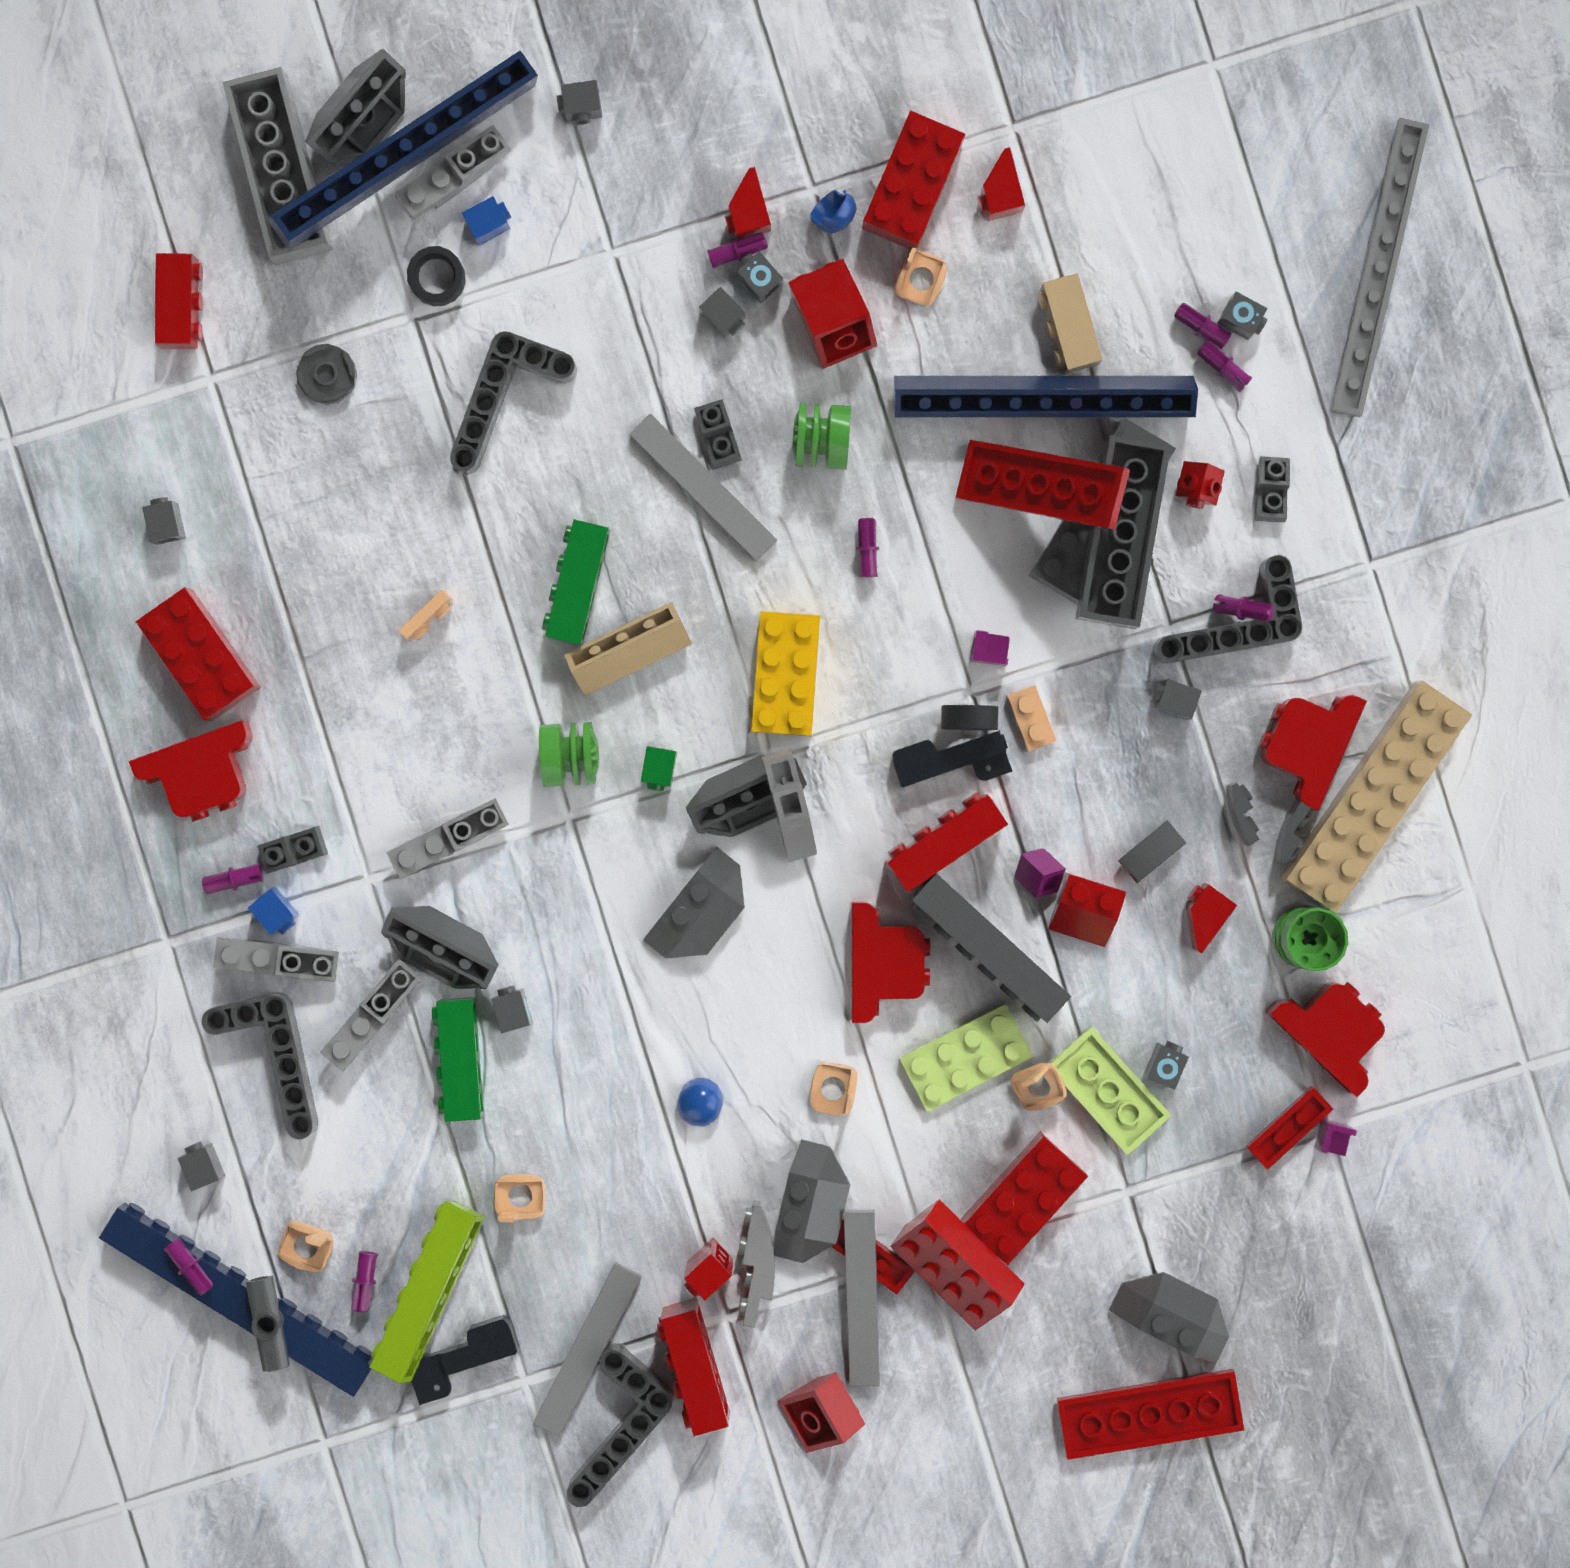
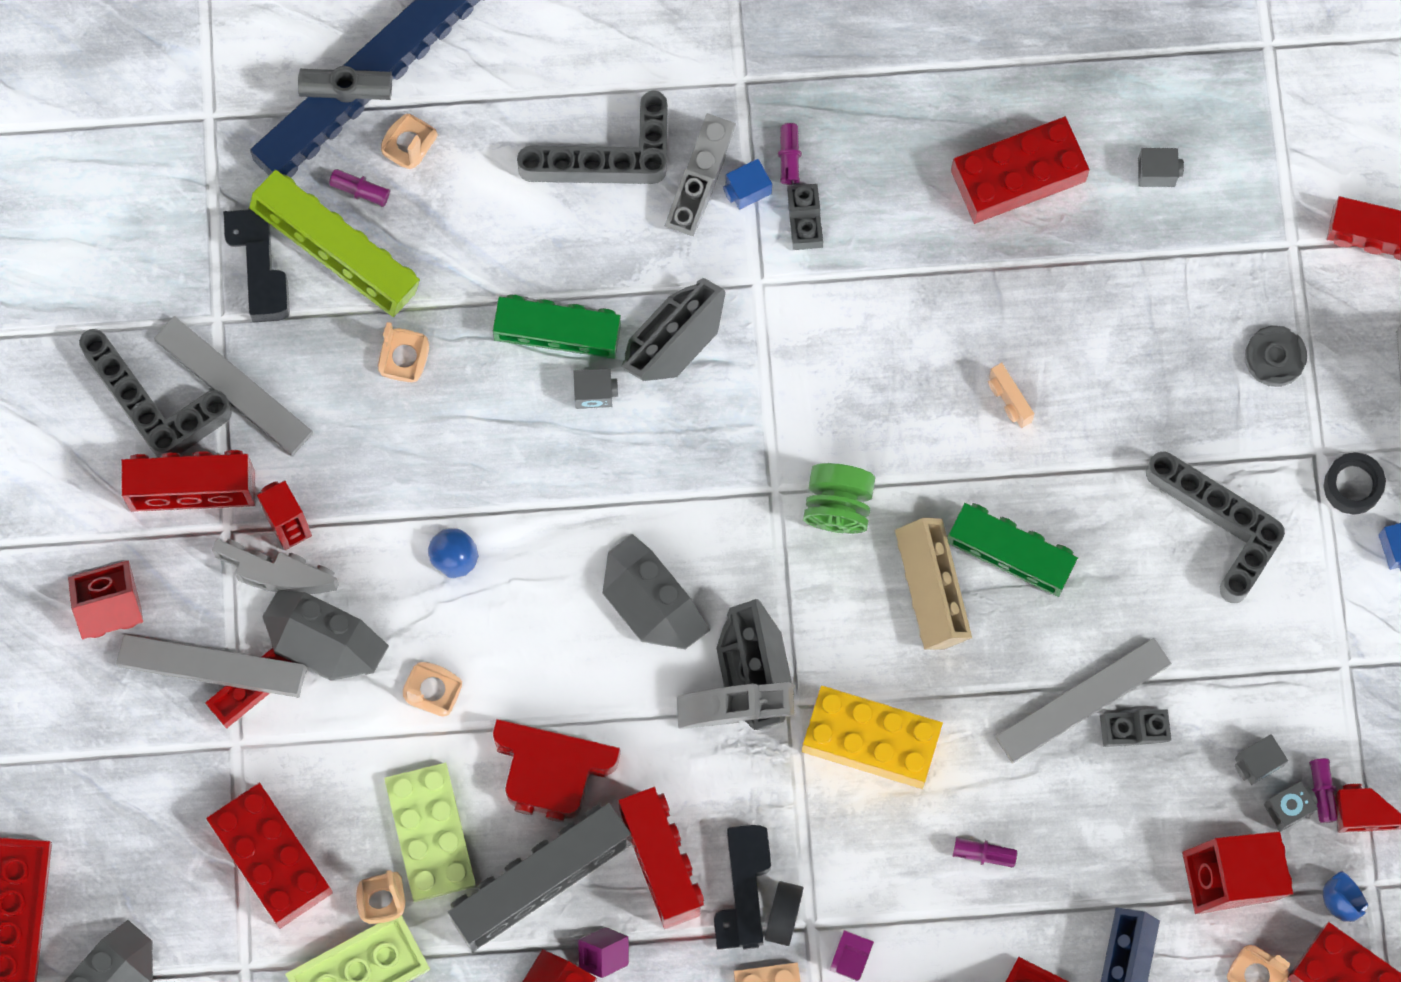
camera: 110 degrees right, 15 degrees down
red brick [129,720,253,822] -> none
magenta axle [164,1238,213,1296] -> none
dark grey brick [177,1141,226,1192] -> none
light grey slope [320,959,422,1072] -> none
light grey slope [386,798,509,880] -> none
green brick [641,746,678,791] -> none
bright green wheel [792,403,851,470] -> none
red brick [890,1199,1025,1331] -> none

